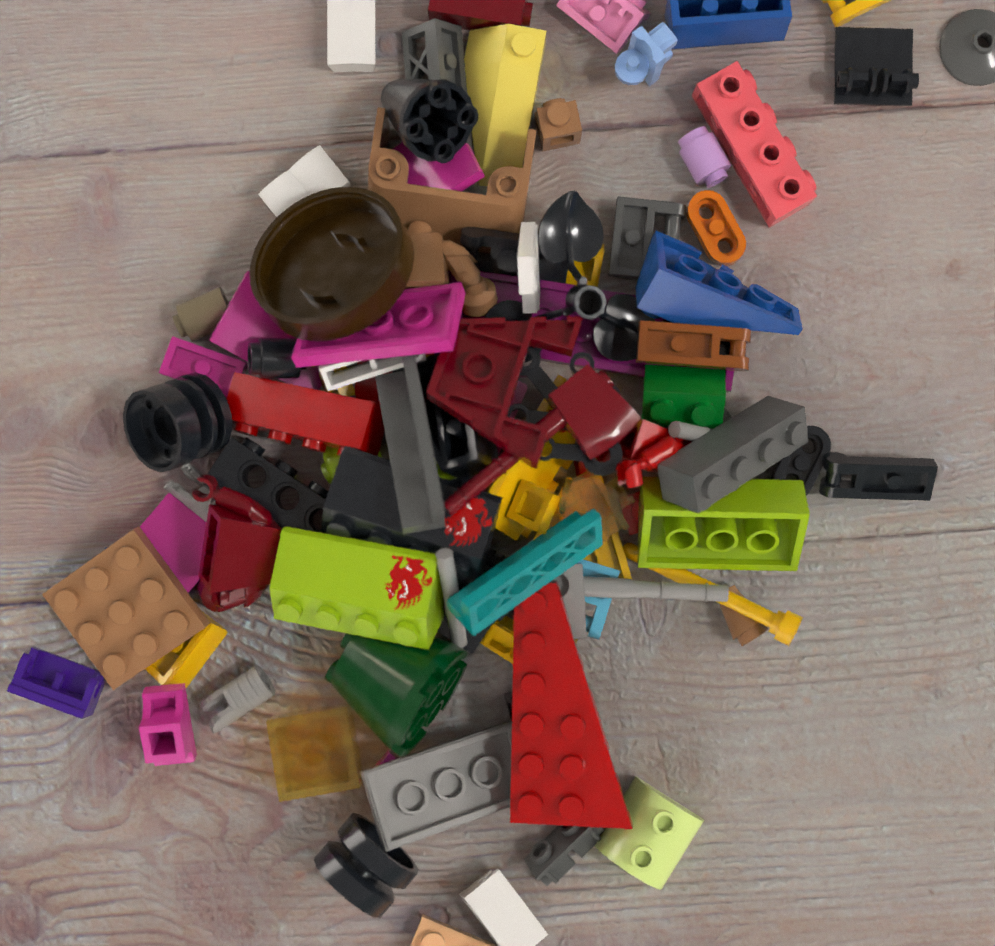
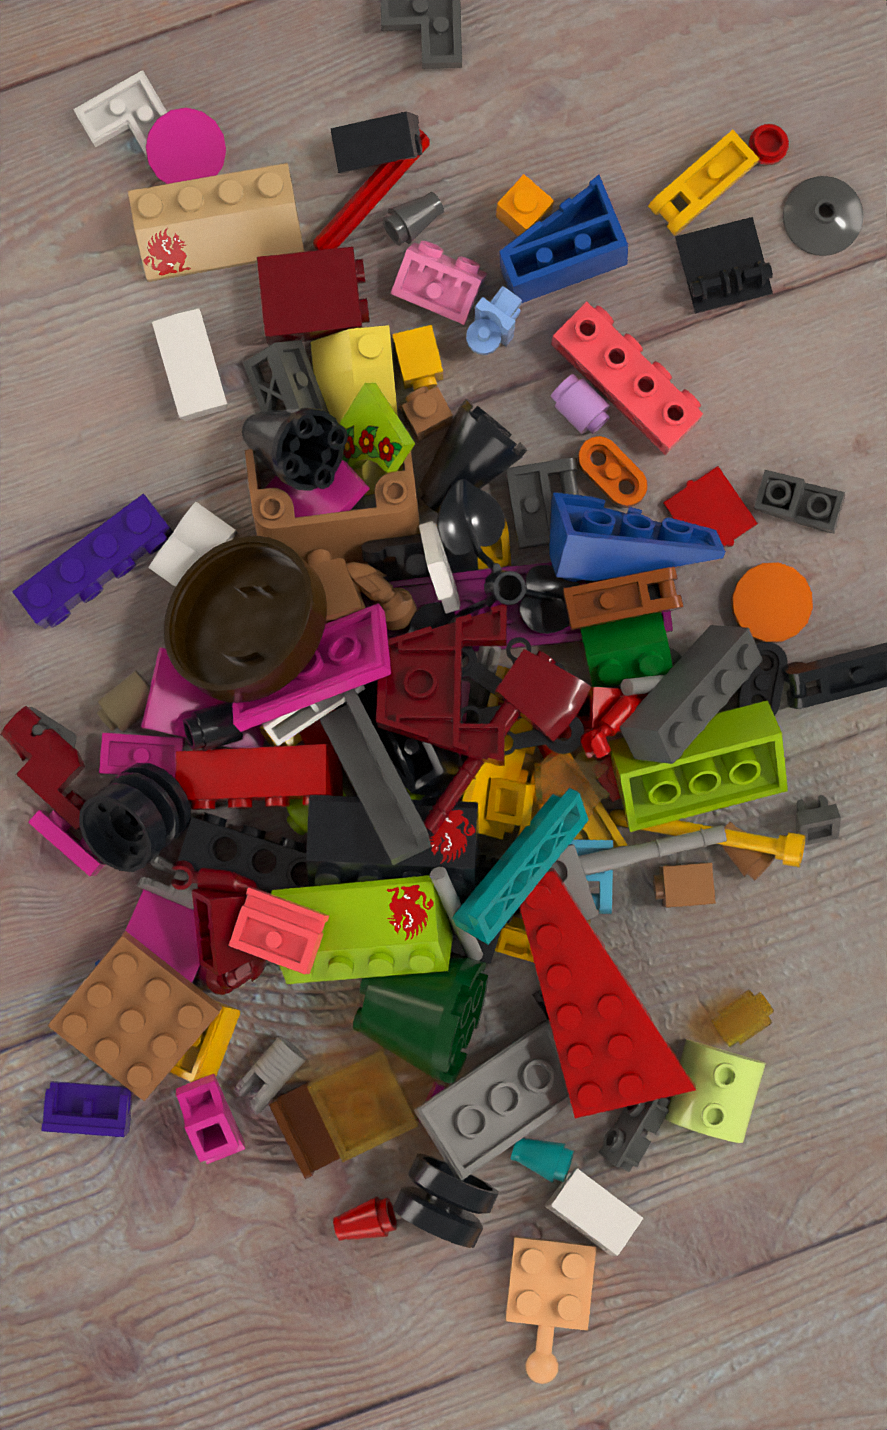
camera: 15 degrees left, 0 degrees up
none -> dark red plate [0,706,85,830]
none -> dark purple brick [12,493,173,629]
none -> dark pink plate [28,810,106,876]
none -> coral plate [229,887,330,974]
none -> reddish brown panel [269,1081,345,1179]
none -> red cone [333,1196,397,1241]
none -> lime tile [339,383,415,473]
none -> yellow brick [392,325,443,391]
none -> black cone [419,399,528,513]
none -> light grey axle [466,646,501,721]
none -> teal cone [511,1138,574,1183]
none -> medium nougat brick [653,862,716,908]
none -> red piece [663,466,758,547]
none -> clear yellow brick [711,989,774,1048]
none -> orange tile [731,562,813,643]
none -> dark grey slope [754,470,846,534]
none -> flat silver tile [795,795,841,845]

